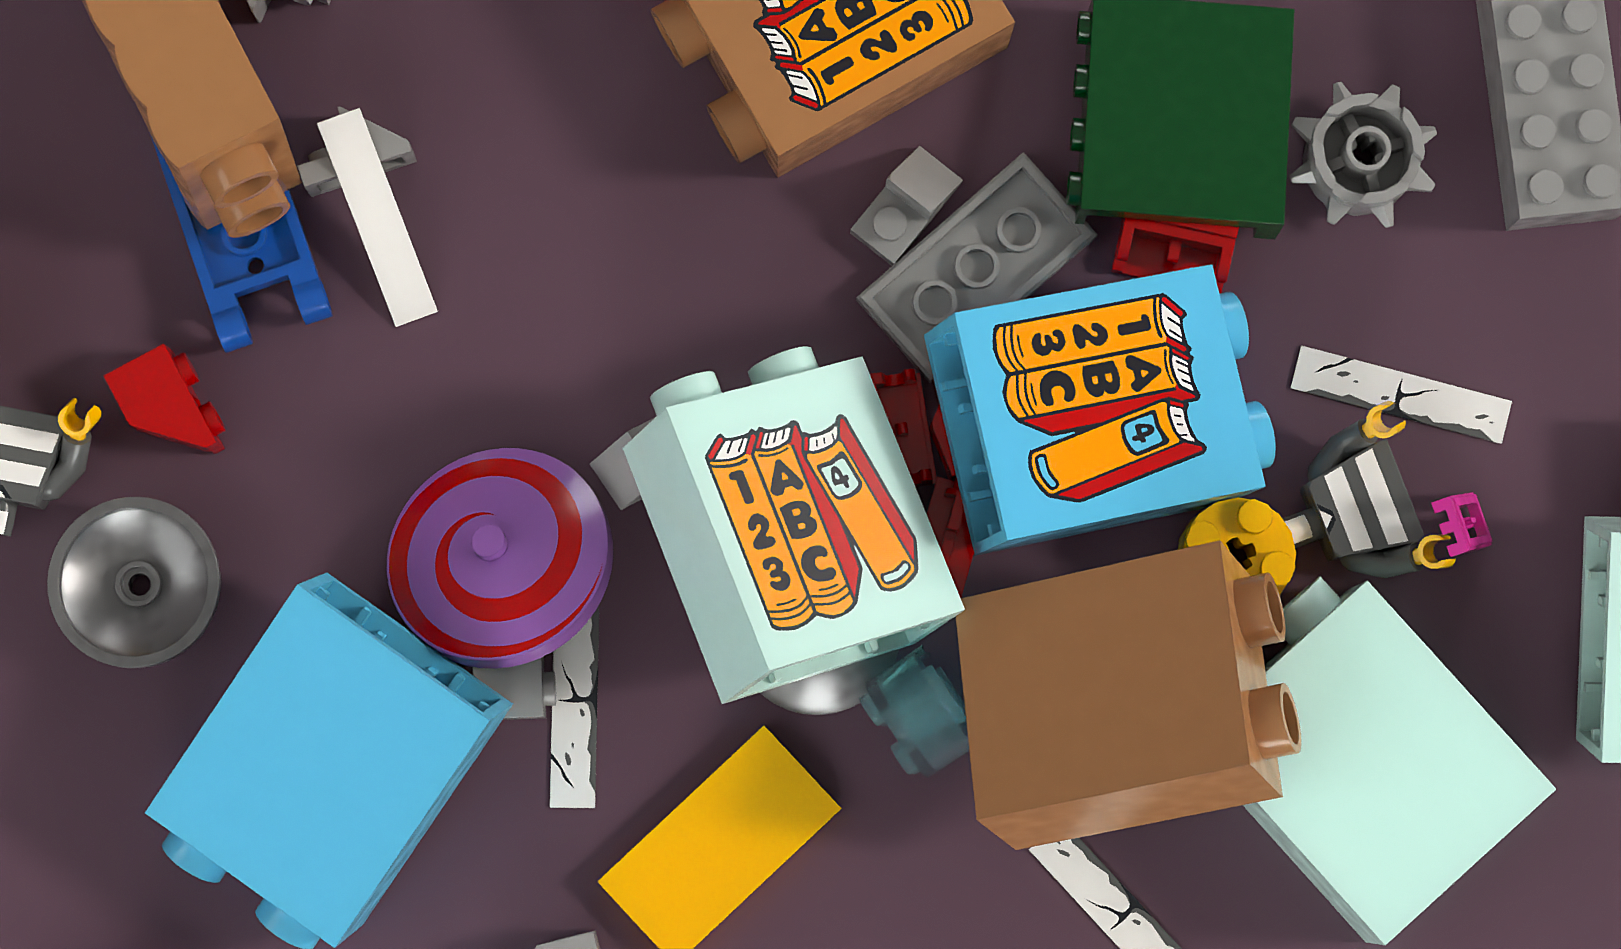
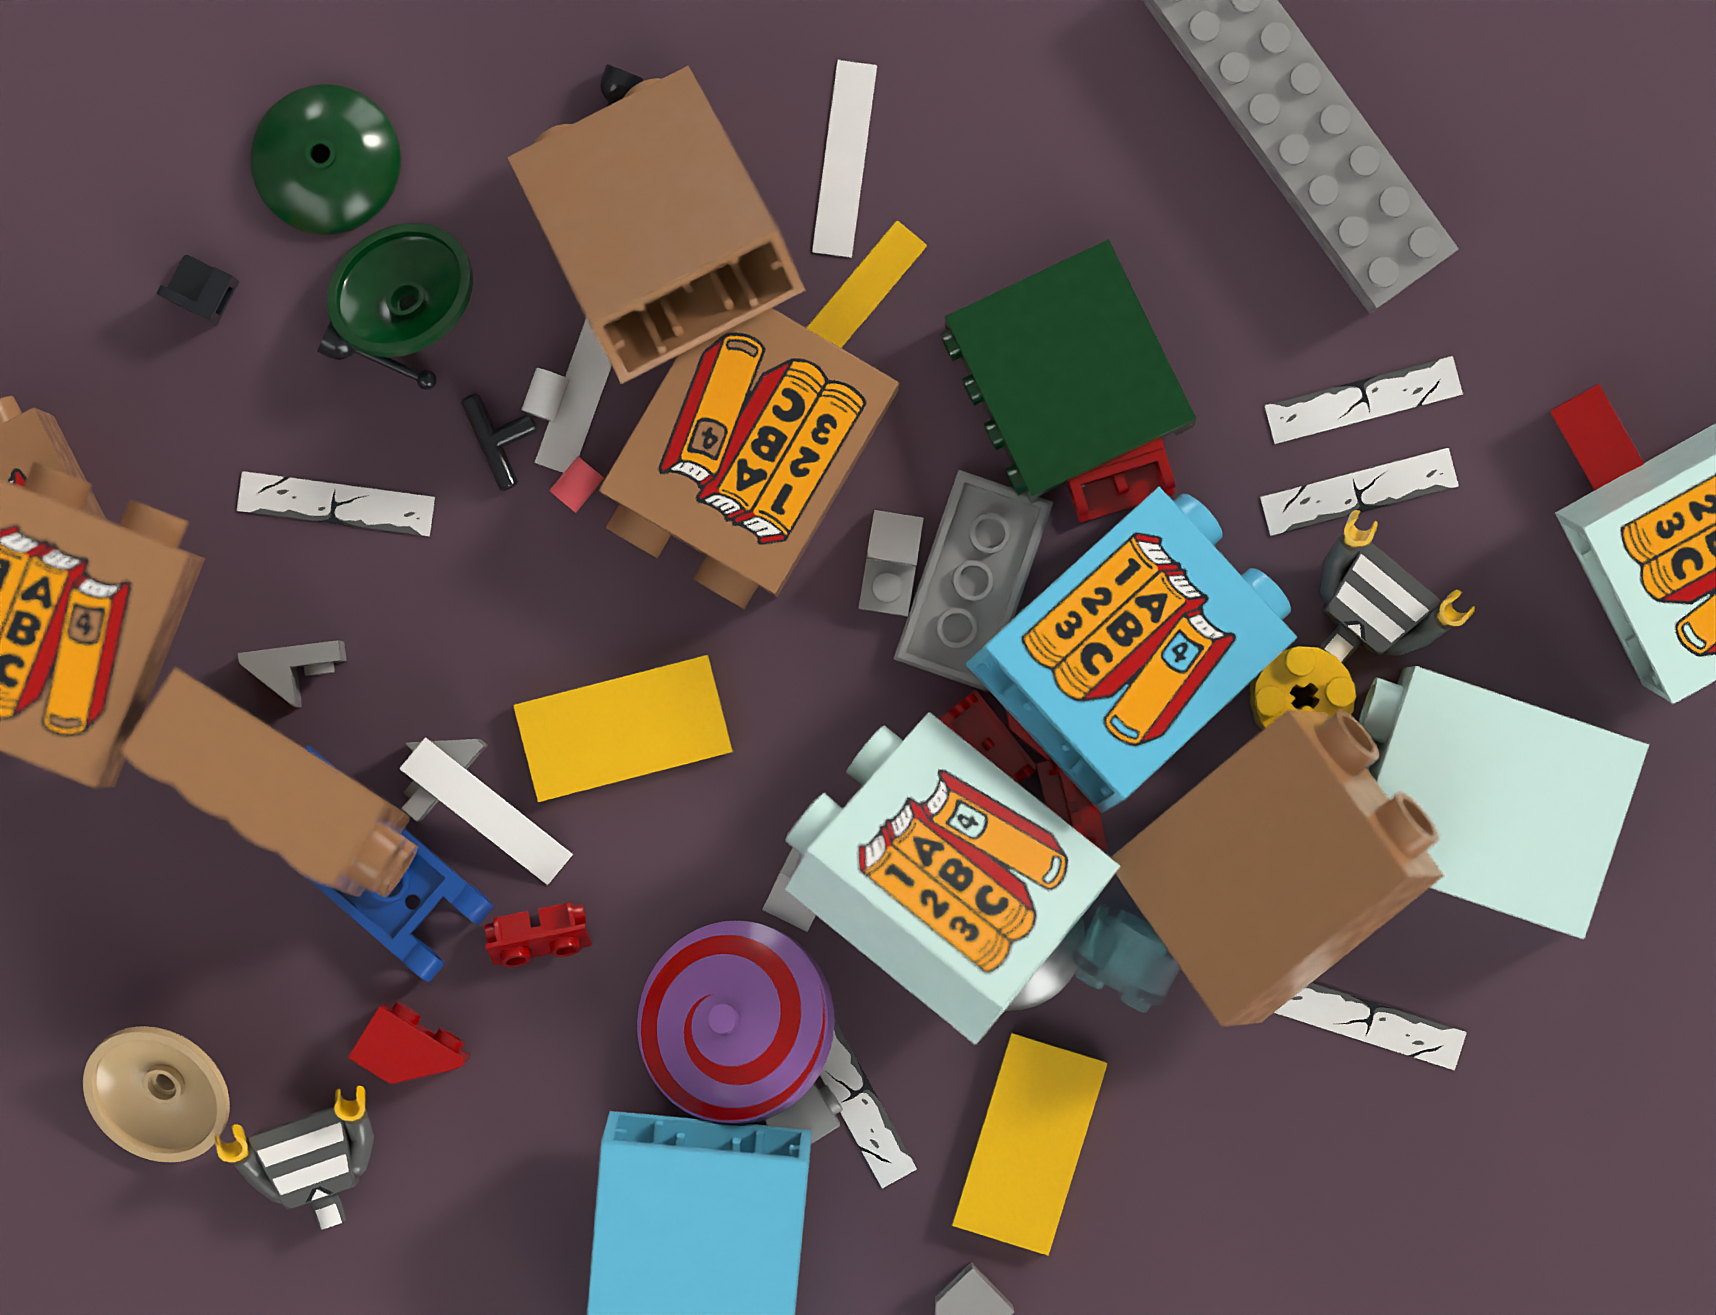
camera: 20 degrees left, 5 degrees up
flat silver dish [47,497,221,668] -> none
light grey brick [1289,82,1437,228] -> none
dark pink tile [1431,492,1493,557] -> none
none -> red hinge [484,901,592,967]
none -> yellow tile [513,655,733,802]
none -> white sticker [1265,356,1463,444]

